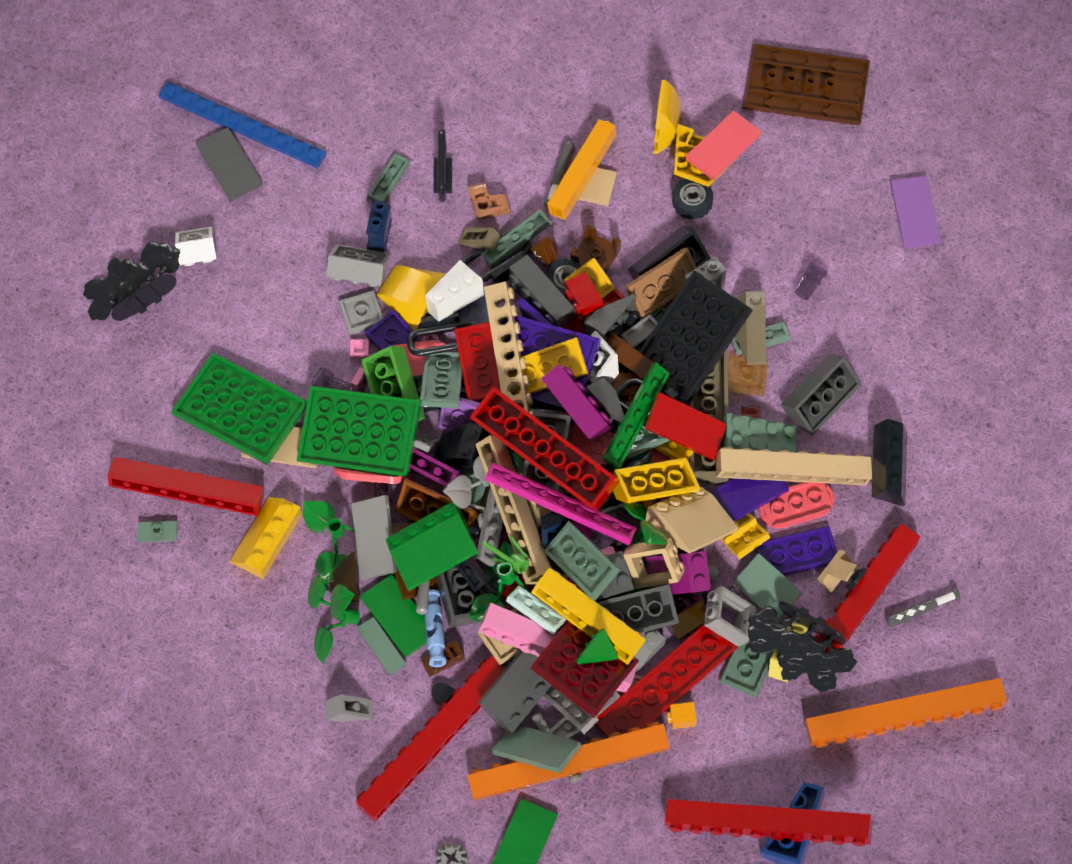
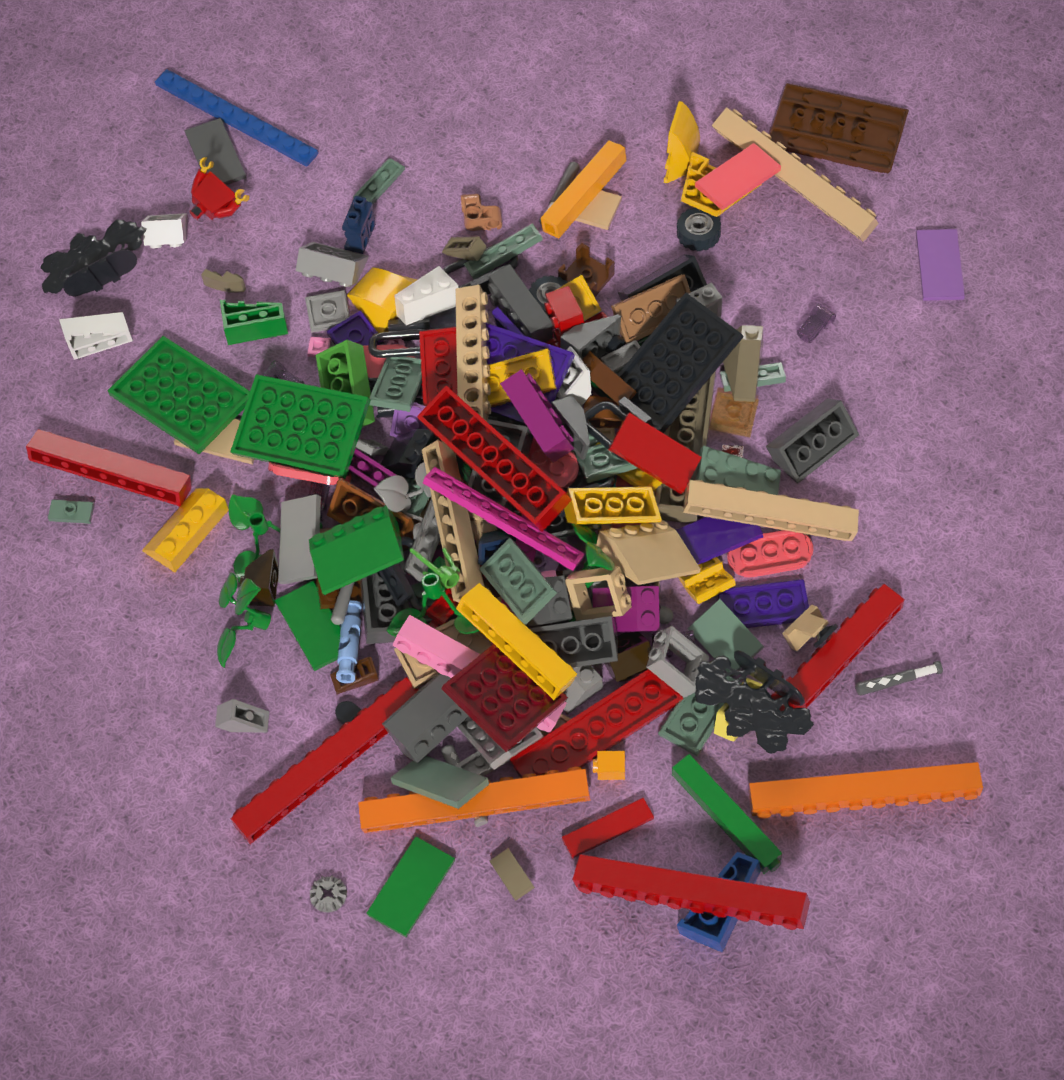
camera: 10 degrees right, 5 degrees down
bright pink tile [351,367,367,392] -> none
sand green tile [357,617,406,676] -> none
black bar [434,129,452,202] -> none
light aqua tile [506,586,567,635] -> none
reddish brown hat [530,236,557,266] -> none
green piece [576,629,618,664] -> none
green tile [602,362,670,470] -> none
black slope [872,419,907,506] -> none
none -> white wedge [59,312,133,360]
none -> red torso [189,157,249,220]
none -> dark tan slope [201,269,246,293]
none -> green wedge [220,300,288,345]
none -> dark tan slope [489,848,535,901]
none -> red tile [562,798,654,859]
none -> green brick [672,754,782,874]
none -> tan brick [712,107,879,242]

